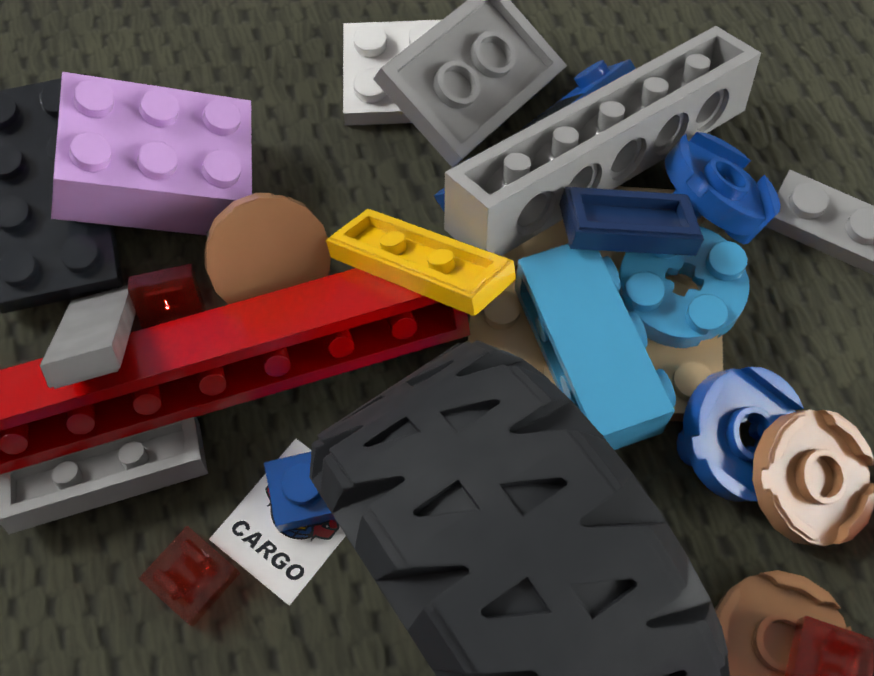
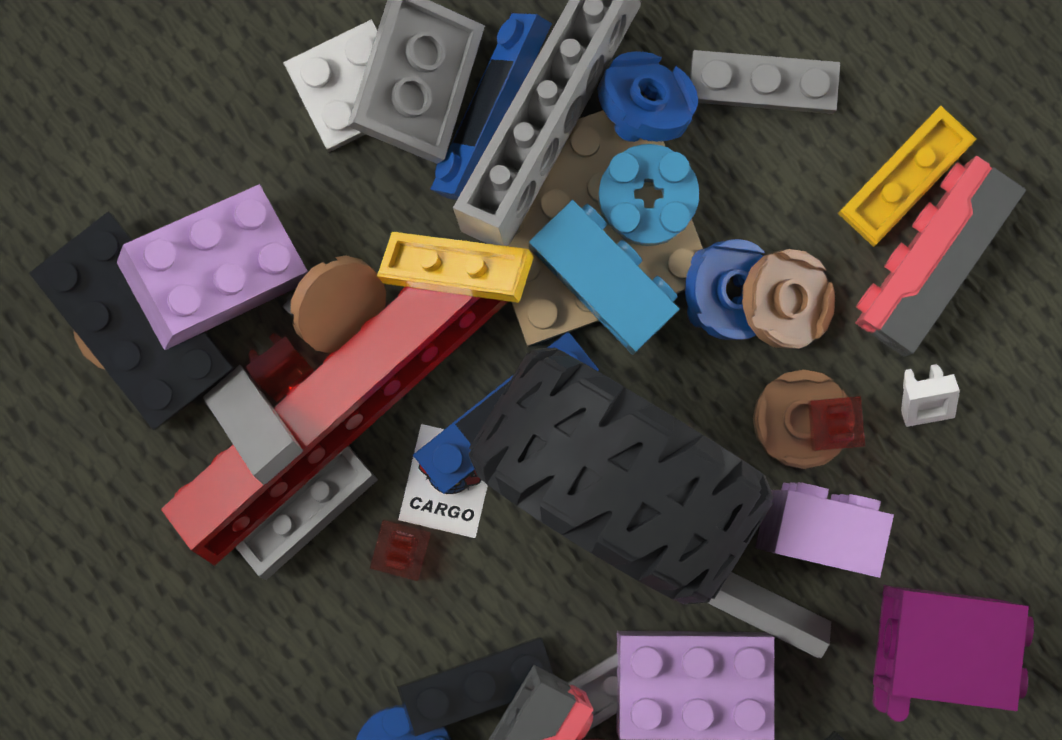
camera: 25 degrees left, 20 degrees up
dark blue tile [559,187,704,256] -> none

